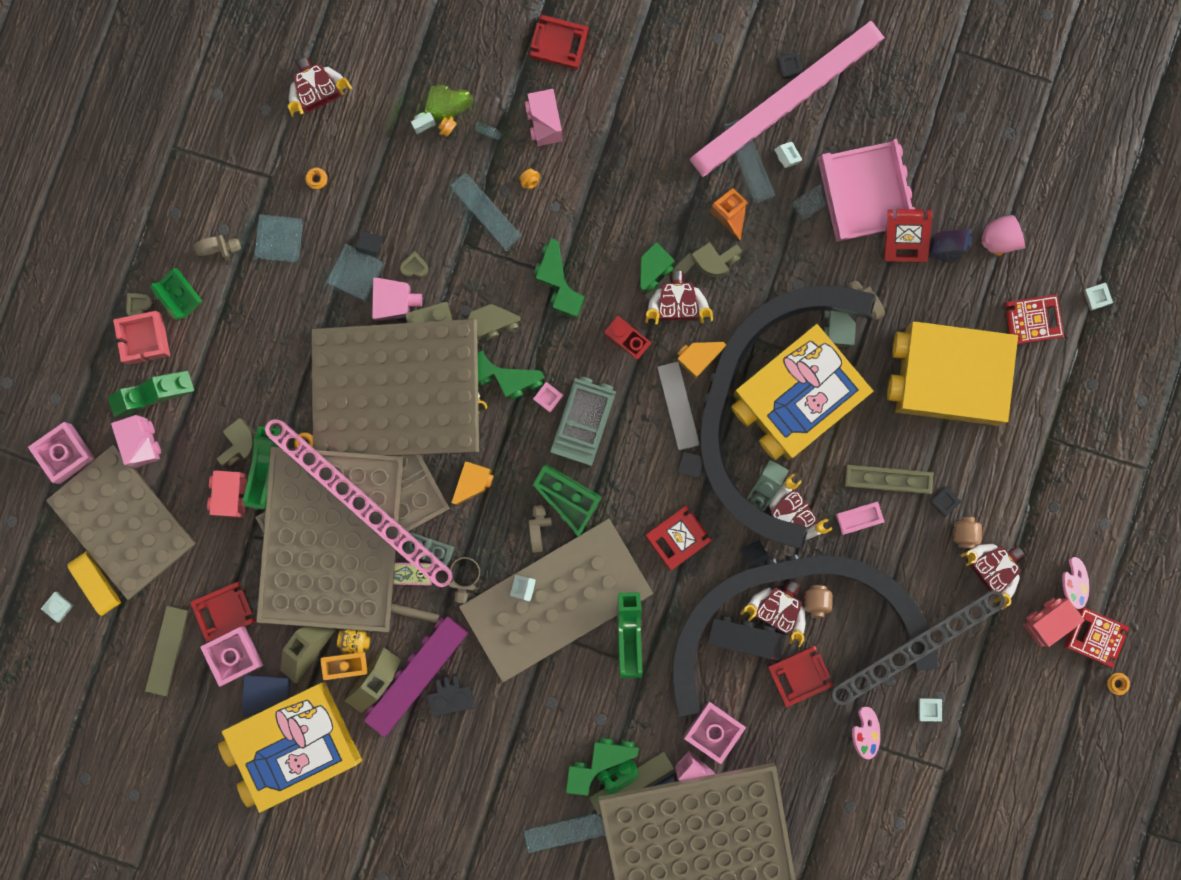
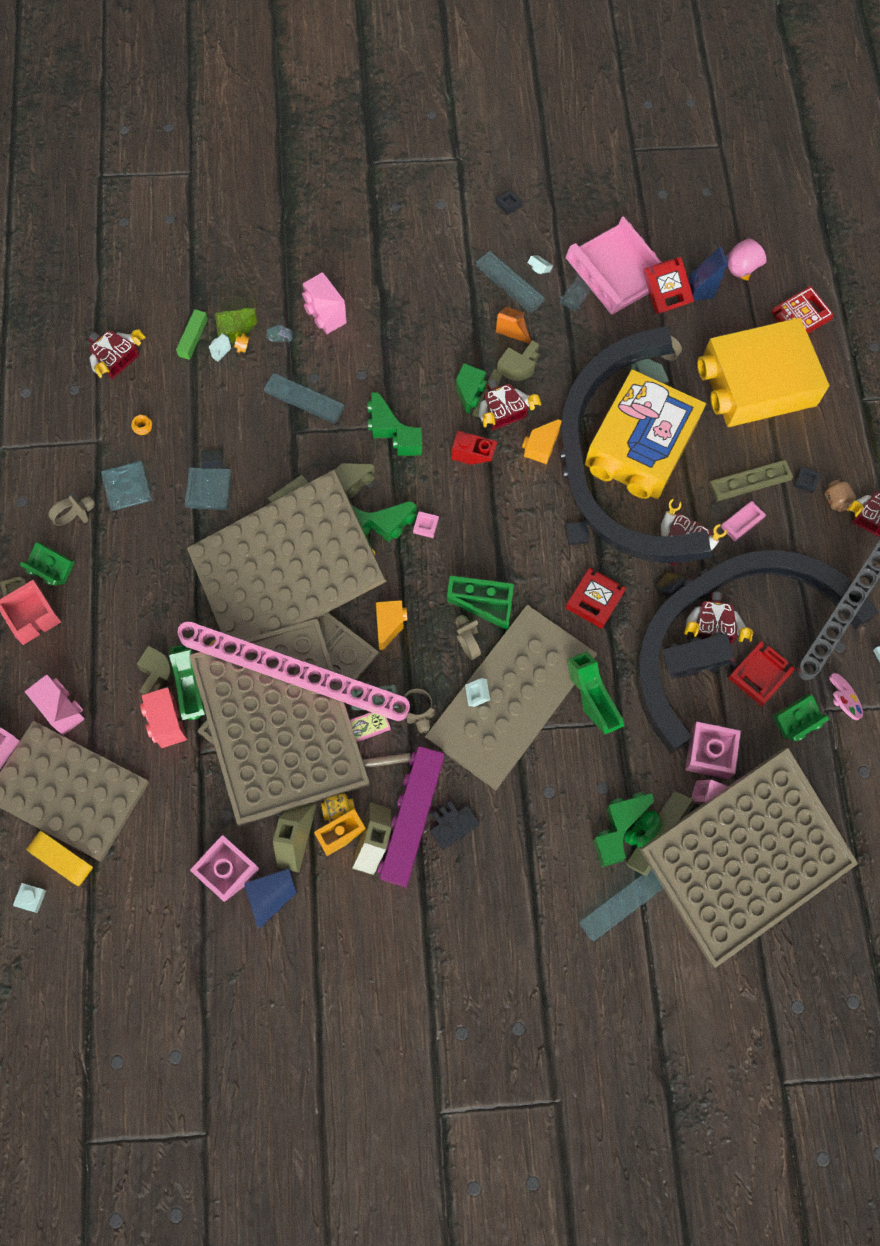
camera: 30 degrees left, 15 degrees down
green arch [107,371,195,418] -> none
olive tile [145,606,189,696] -> none
red container [190,581,256,642] -> none
brick [218,682,362,813] -> none
bright pink torso [373,278,422,322] -> none
olive tile [400,251,429,278] -> none
light orange plate [519,169,540,189] -> none
red container [529,15,589,70] -> none
door [550,376,616,467] -> none
light grey tile [657,362,700,451] -> none
bright pink beam [690,21,885,177] -> none
sand green slope [746,460,789,512] -> none
medium nougat head [804,585,833,618] -> none
light aqua plate [1083,283,1113,311] -> none
none -> bright green piece [176,309,208,360]
none -> green bracket [773,694,829,741]

